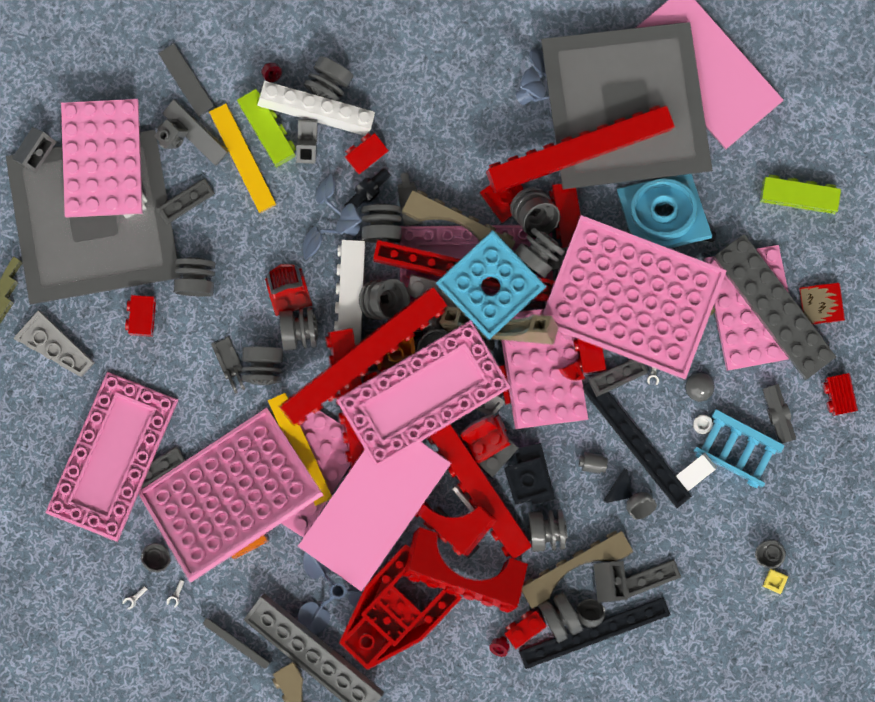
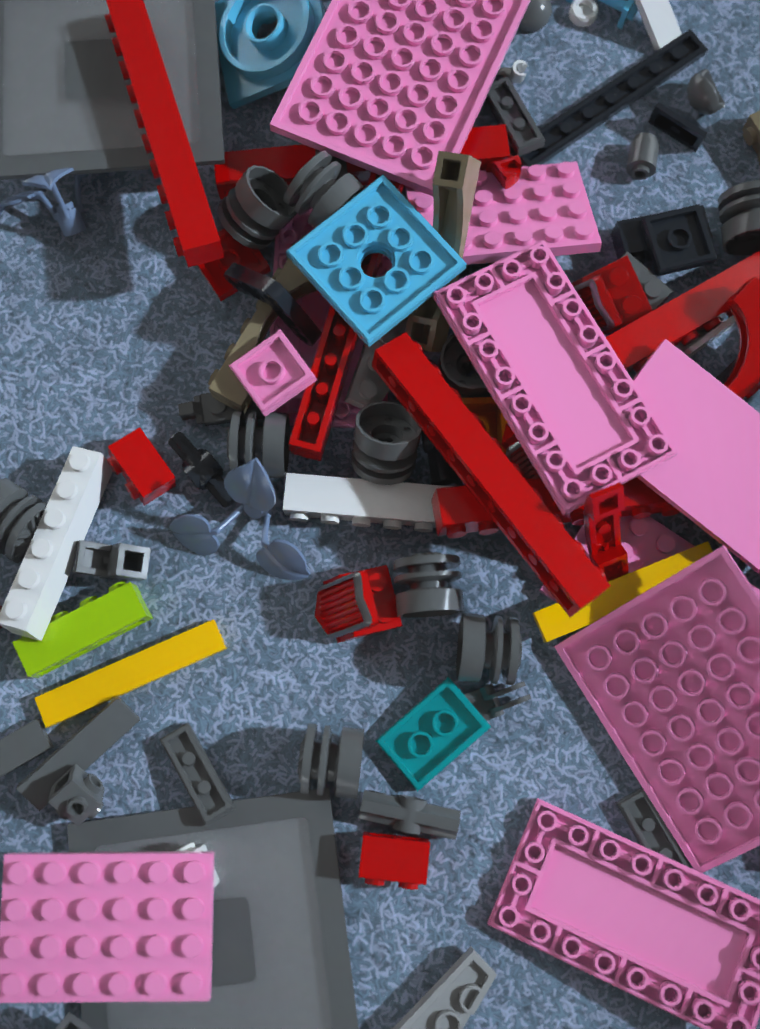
camera: 90 degrees left, 5 degrees down
none -> black beam [223,262,322,346]
none -> bright pink tile [229,329,317,417]
none -> dark grey piece [358,789,461,840]
none -> teal tile [375,677,491,792]
none -> red slope [583,482,629,582]

